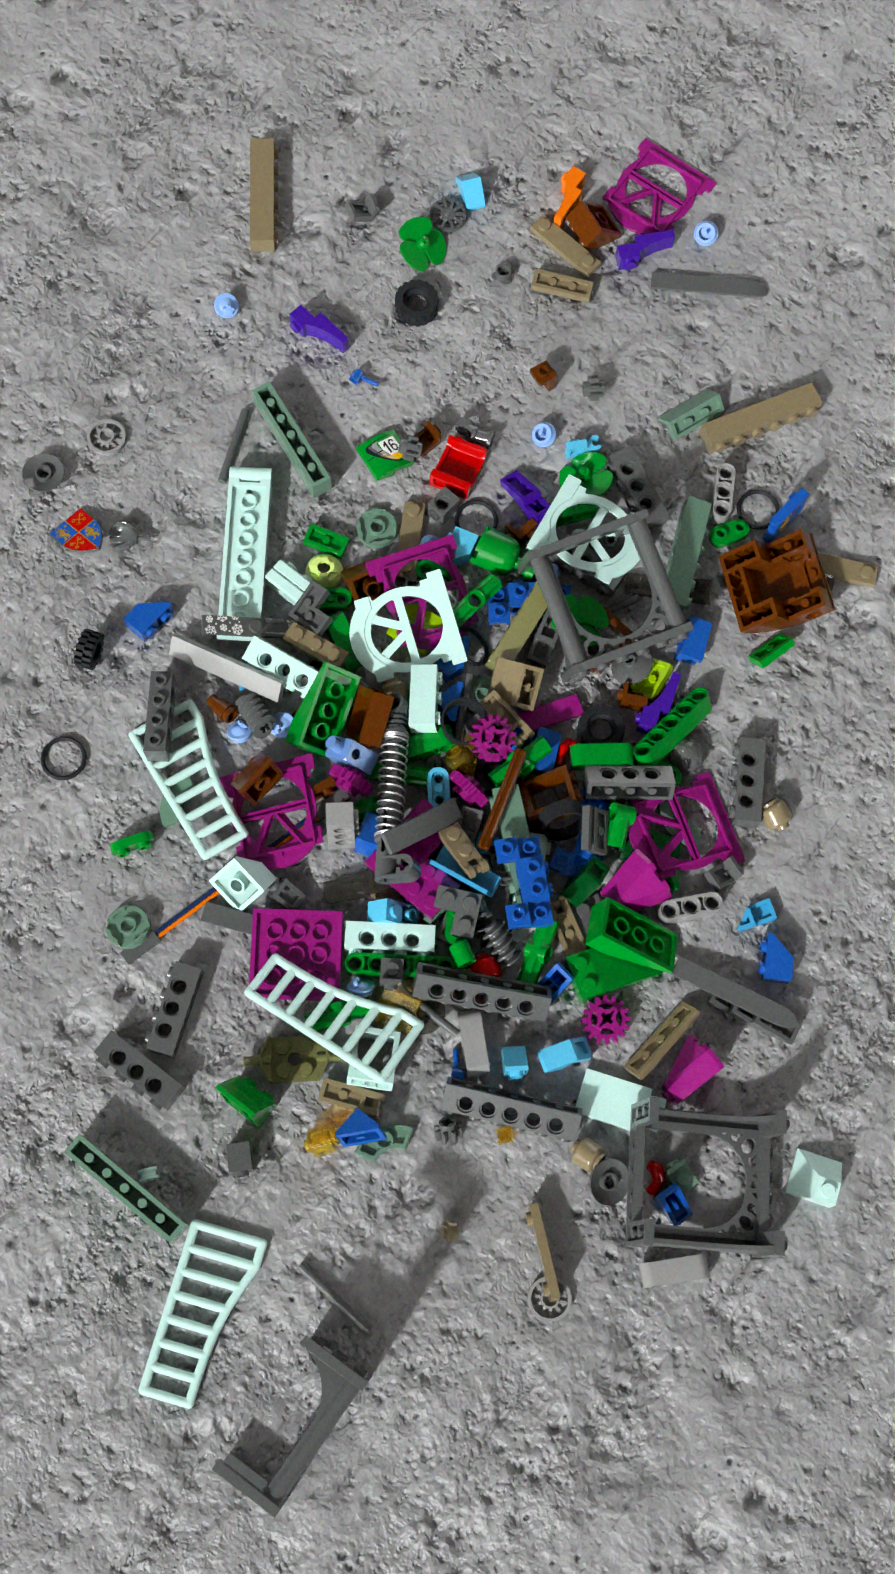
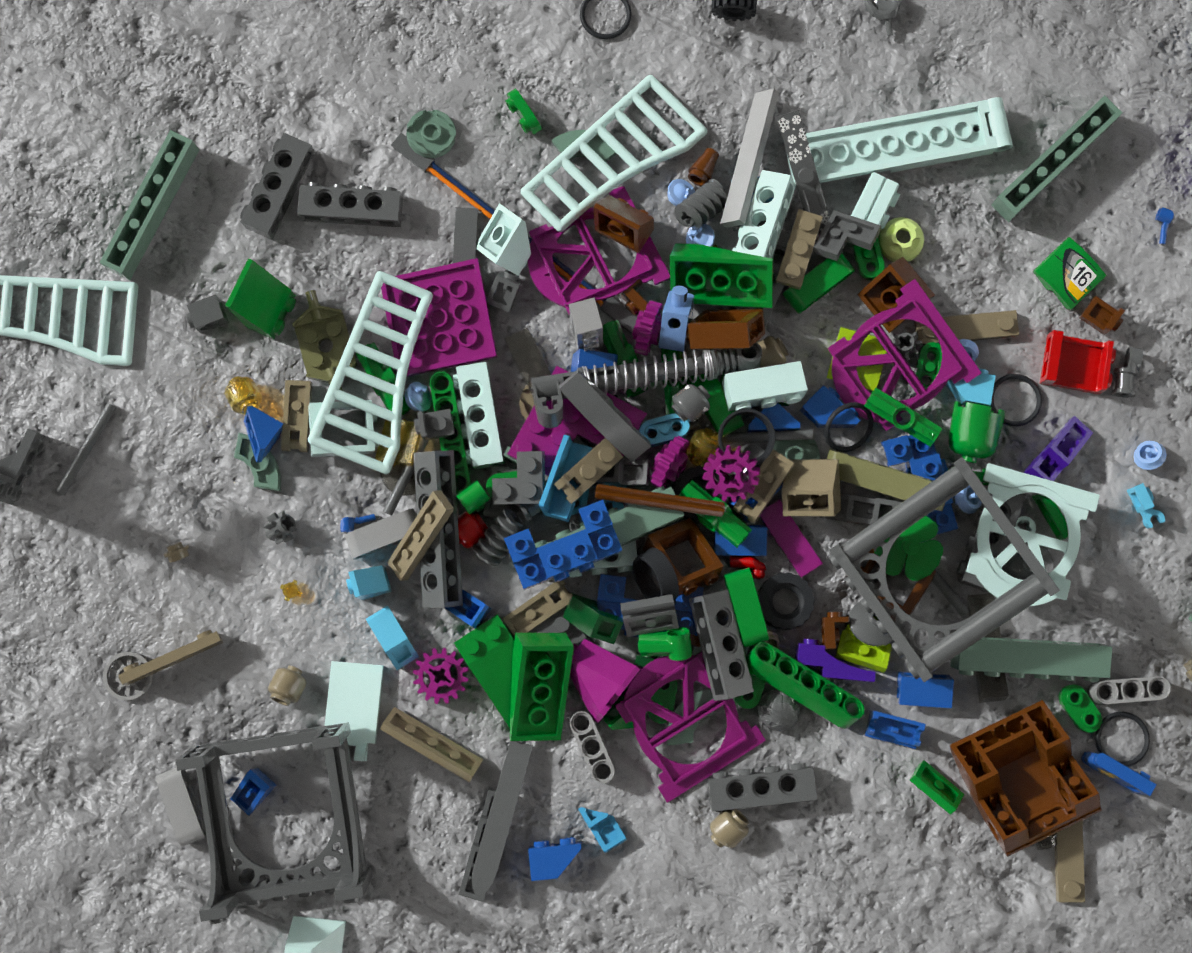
camera: 85 degrees right, 10 degrees up
blue slope [123,602,174,642] -> none
light aqua bush [137,1166,159,1183] -> none
dark grey brick [143,671,177,762] -> none
dark grey bar [218,408,249,484] -> none
green plate [303,523,350,559] -> none
light aqua window [349,569,468,683] -> none
sand green tile [357,508,397,548] -> none
medium azure slope [367,898,418,924] -> none
dark grey gear [398,434,423,462] -> none
dark grey brick [428,486,460,524] -> none
brick [441,1077,582,1142] -> none
reddish brown bracket [504,518,538,546] -> none
green piece [517,921,559,984] -> none
green piece [559,452,613,496] -> none
dark grey dish [589,1158,628,1205] -> none
dark grey brick [607,446,669,530] -> none
red arm [645,1160,665,1197] -> none
magenta slope [661,1034,725,1106] -> none
sand green bracket [664,1158,699,1194] -> none
dark grey bracket [704,856,744,893] -> none
none -> dark tan plate [387,490,454,581]
none -> dark grey head [671,384,710,422]
none -> blue hinge [864,711,926,749]

